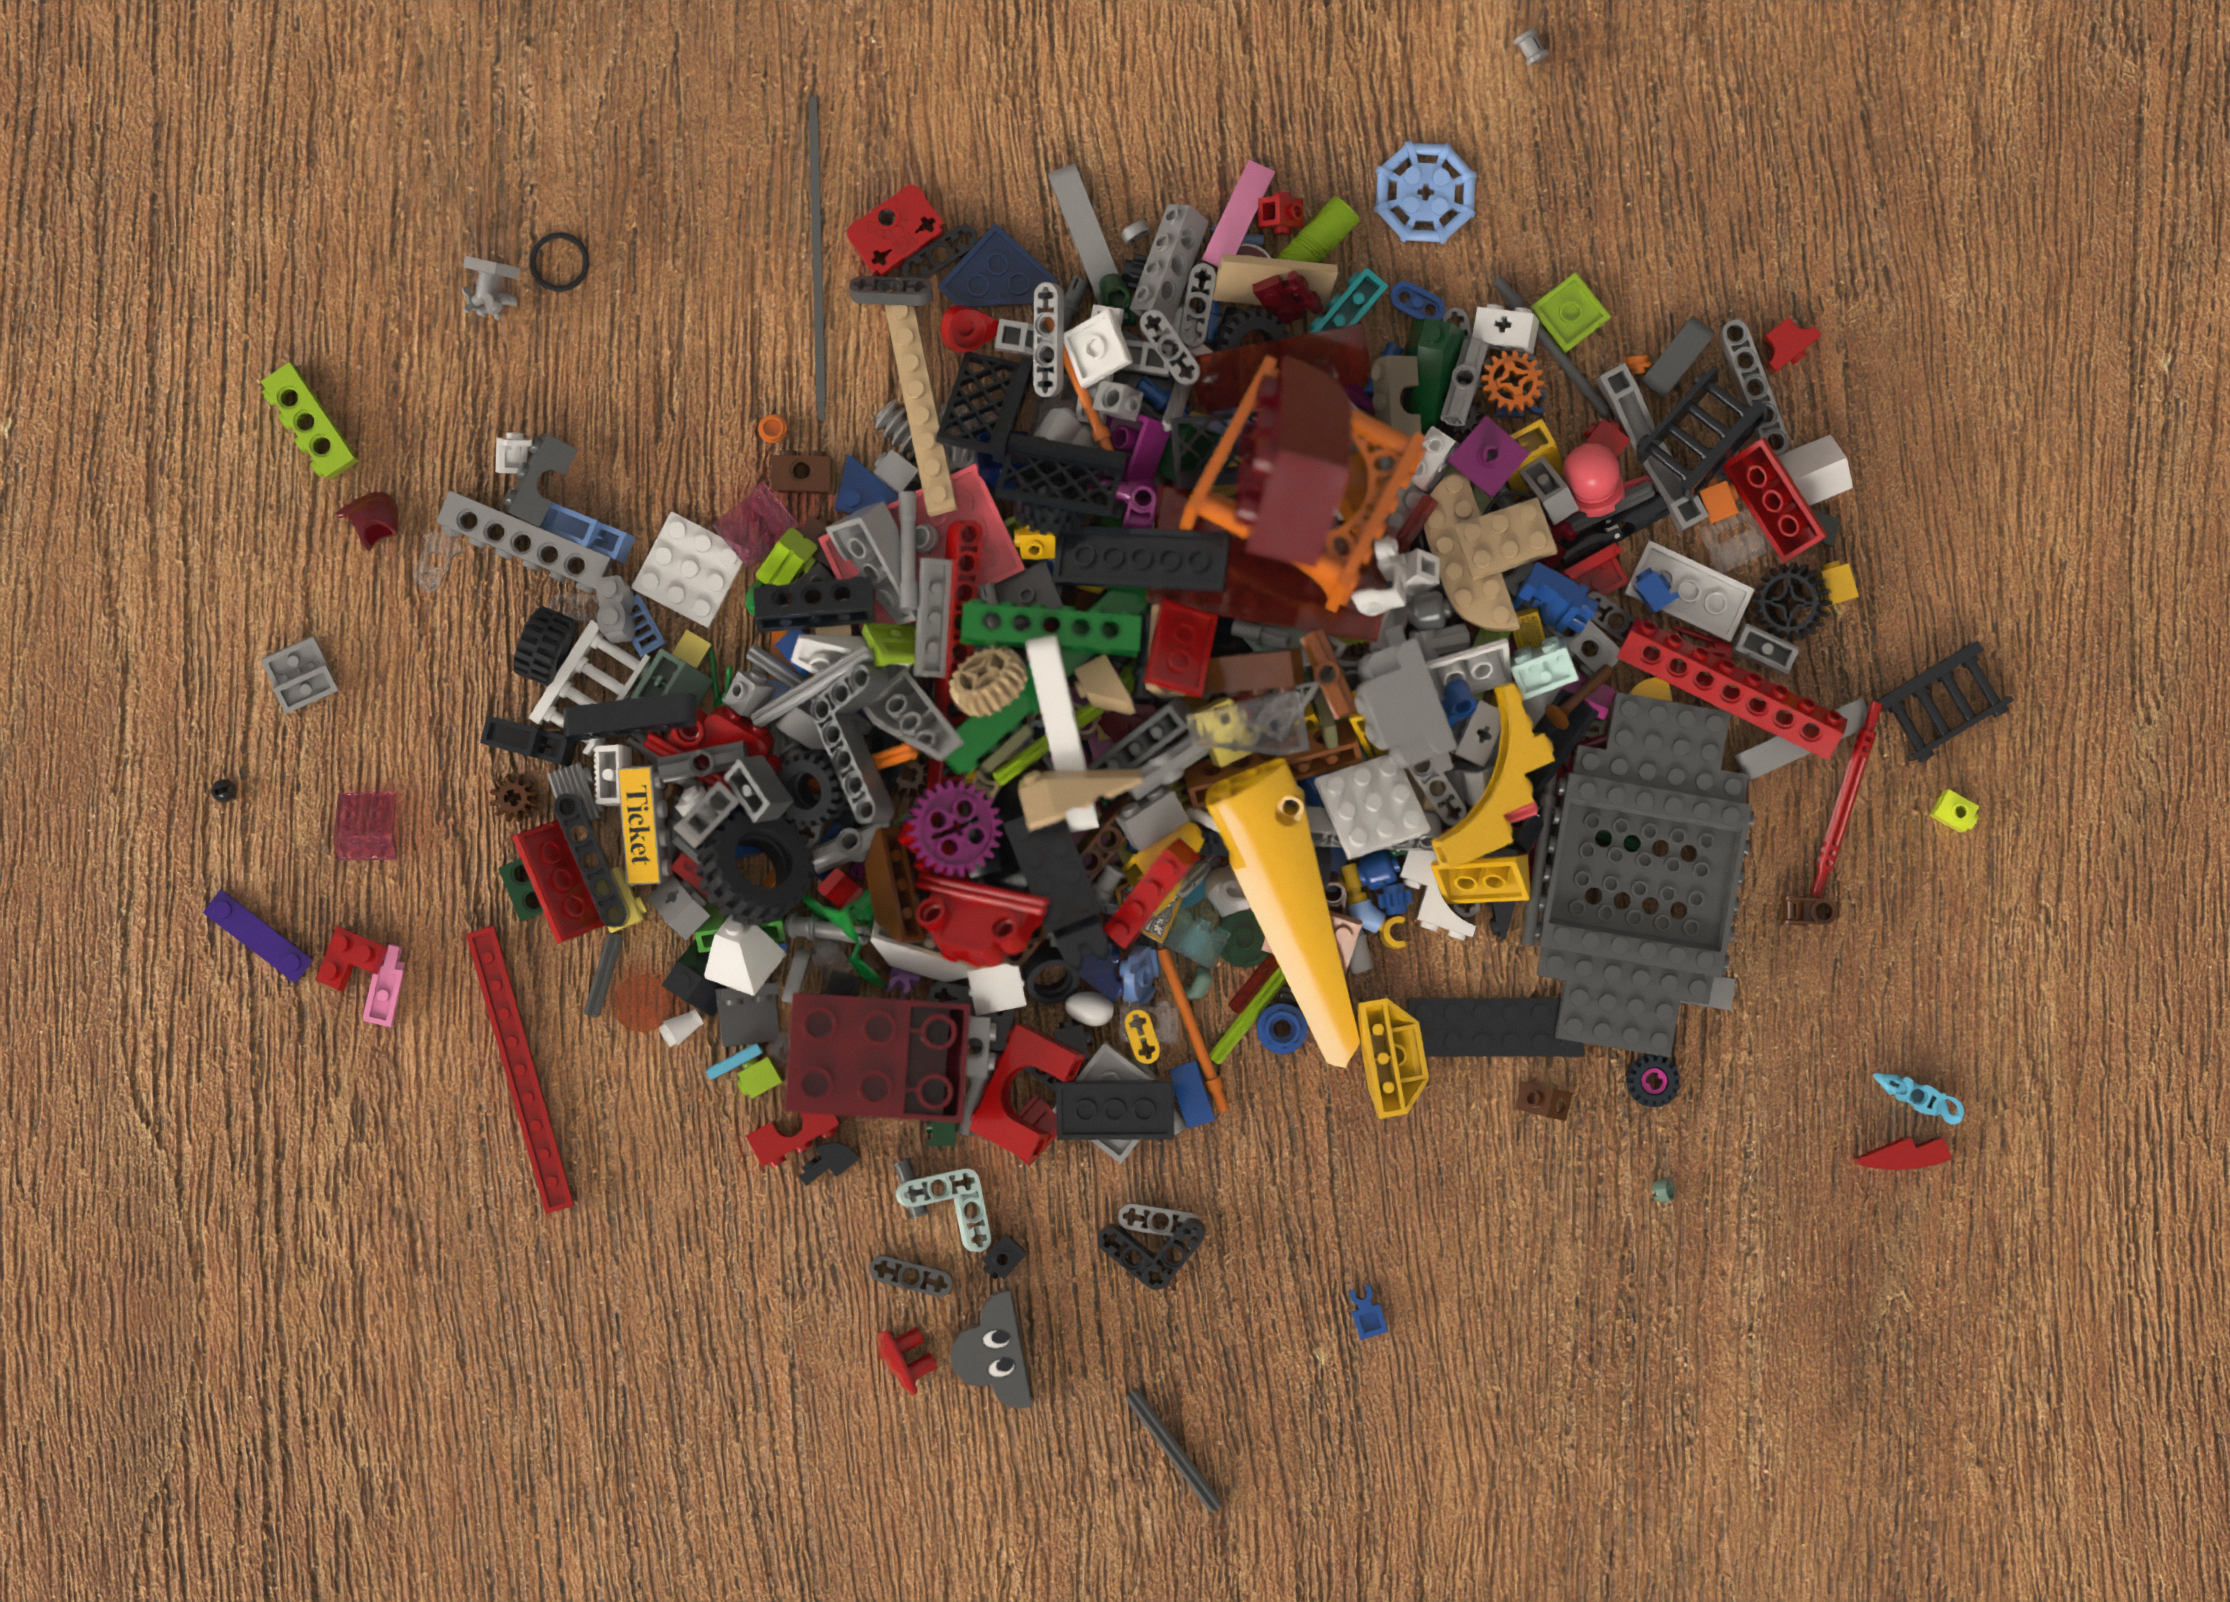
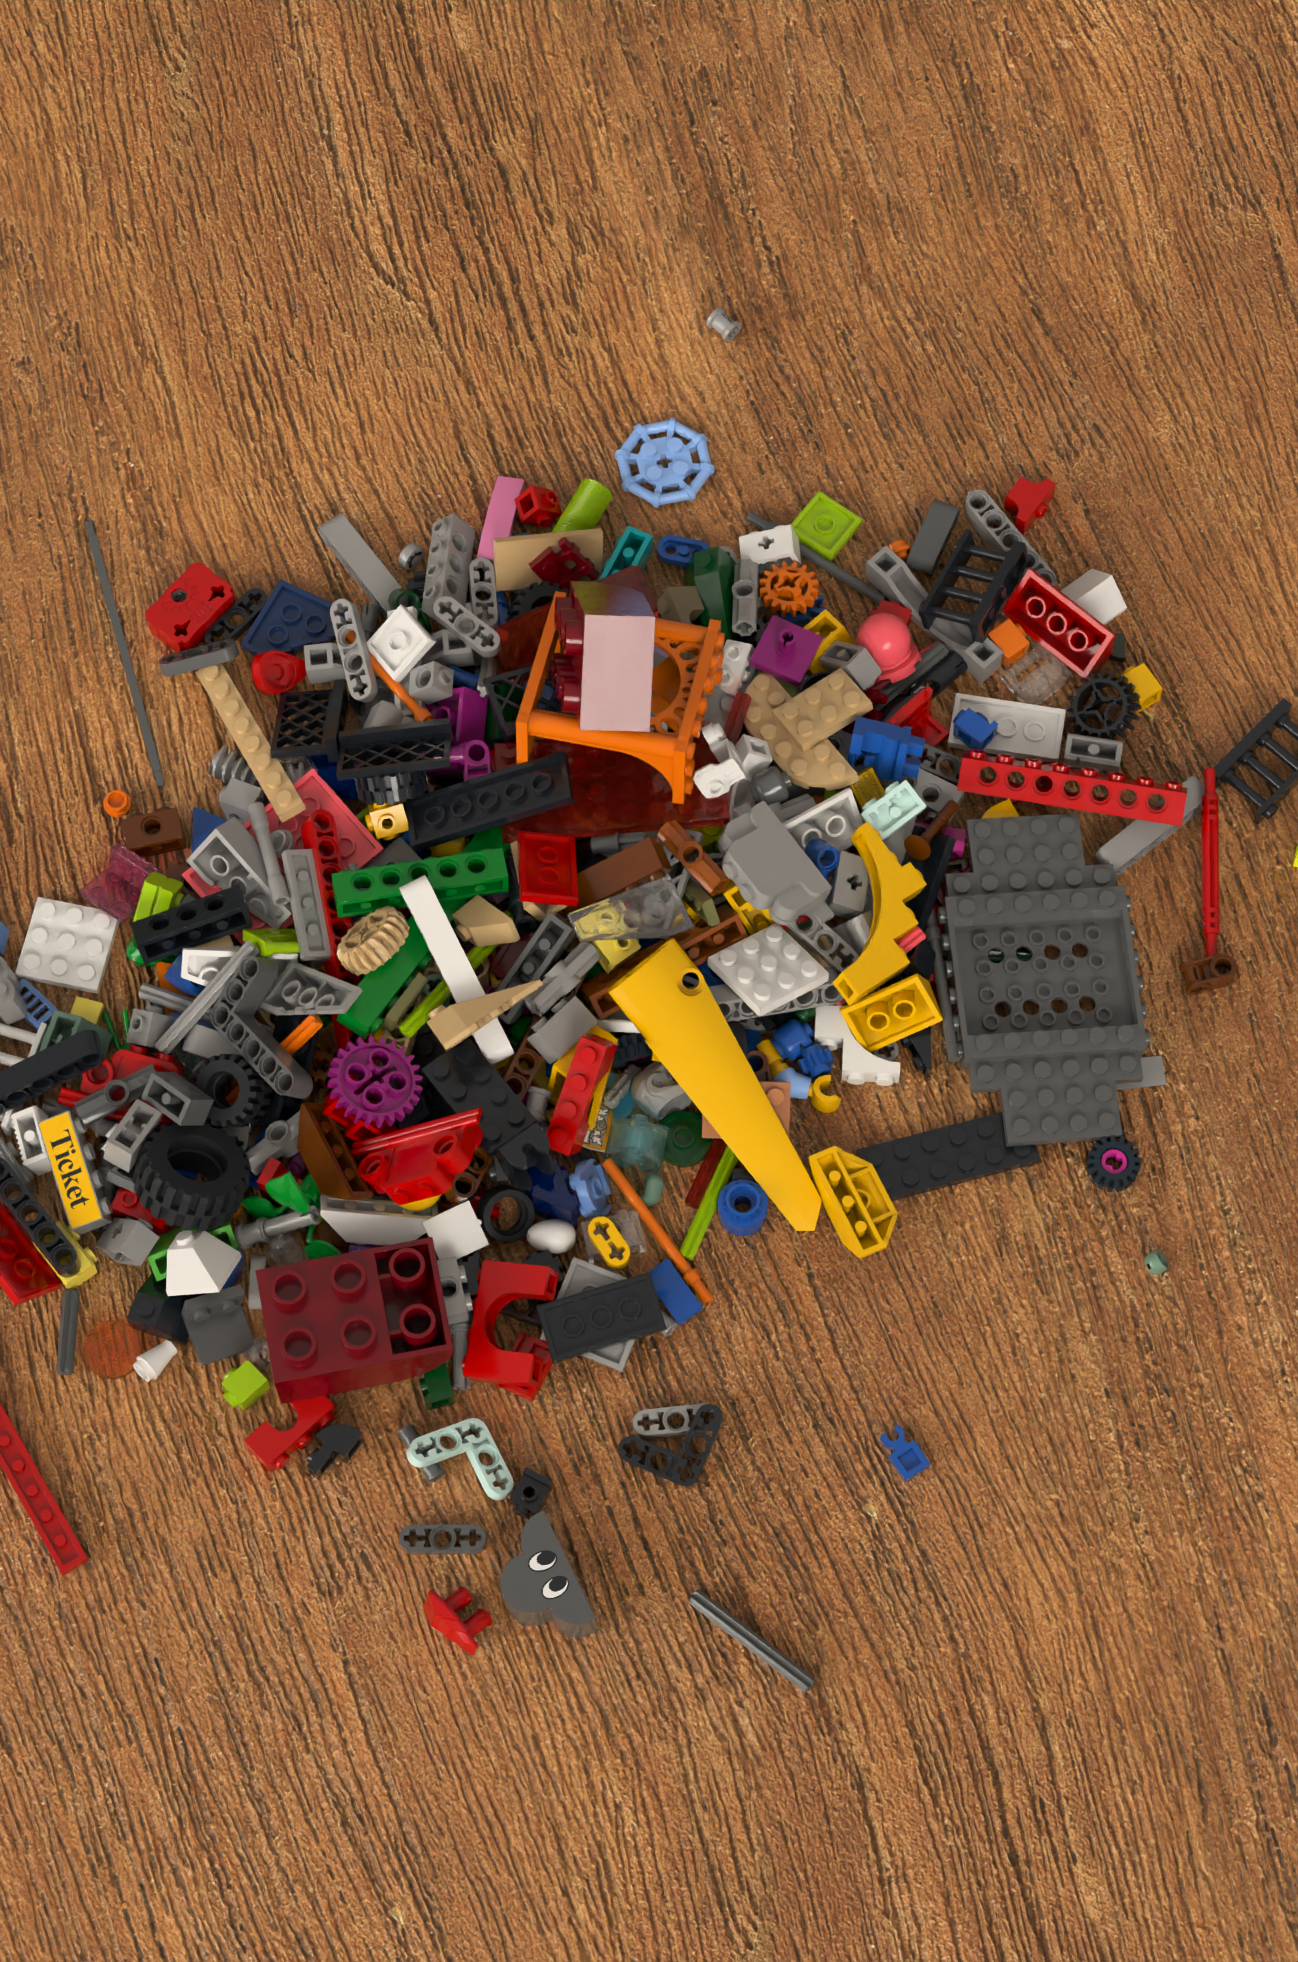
camera: 15 degrees left, 20 degrees down
medium azure tile [706,1043,764,1080] -> none
light grey piece [1349,928,1374,974] -> none
reddish brown bracket [1515,1081,1573,1121] -> none

